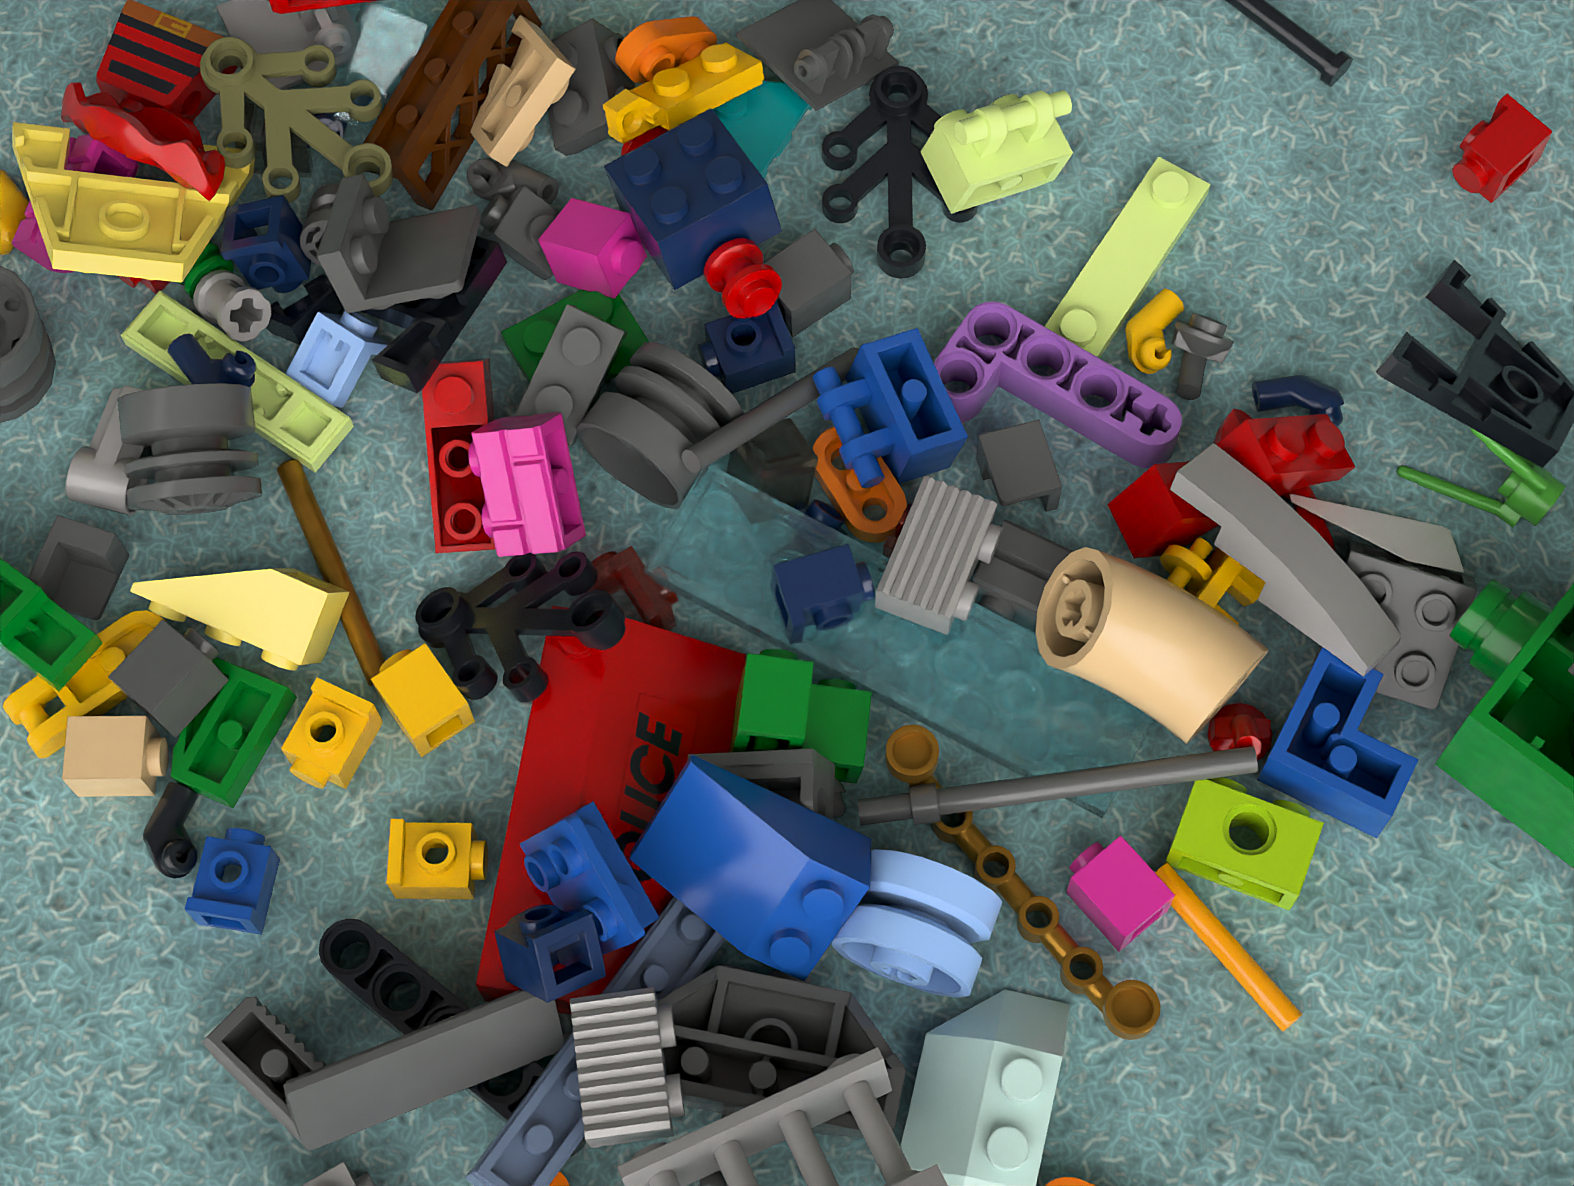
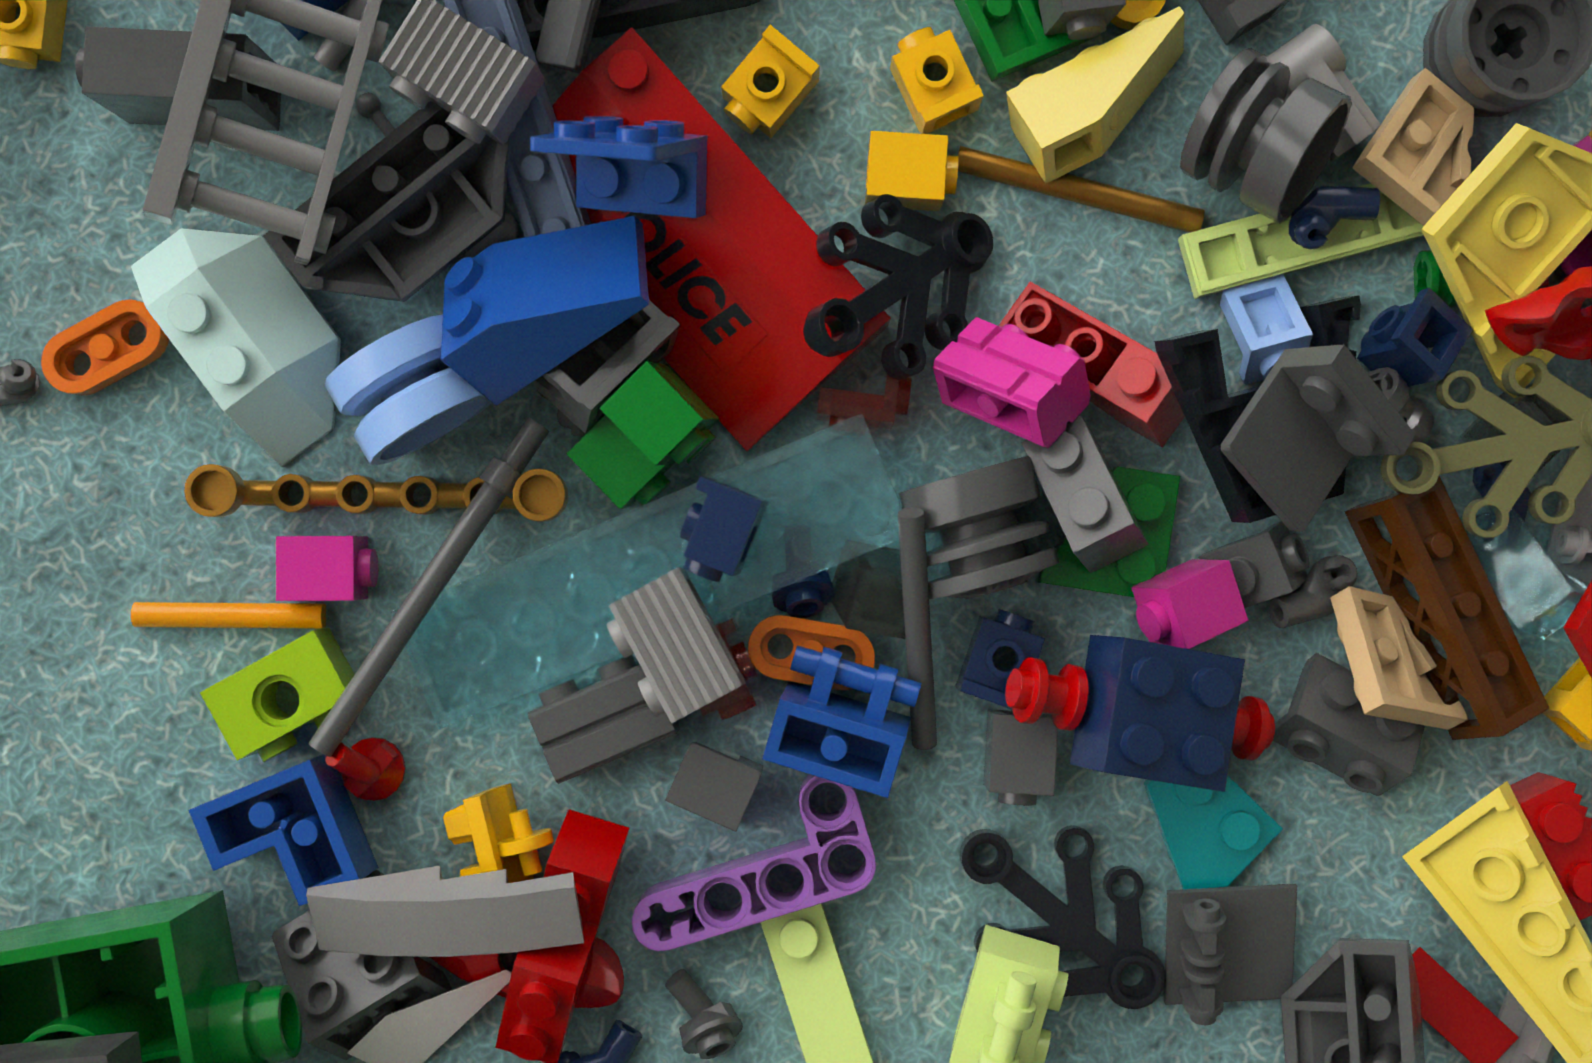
camera: 130 degrees right, 20 degrees up
light grey bush [193,269,271,342] -> none
dark blue brick [494,905,606,1003] -> none
yellow hinge [603,42,764,144] -> none
orange plate [615,16,717,83] -> none
tan brick [1035,547,1269,745] -> none
yellow arm [1125,288,1184,374] -> none
none -> tan wing [1352,68,1474,226]

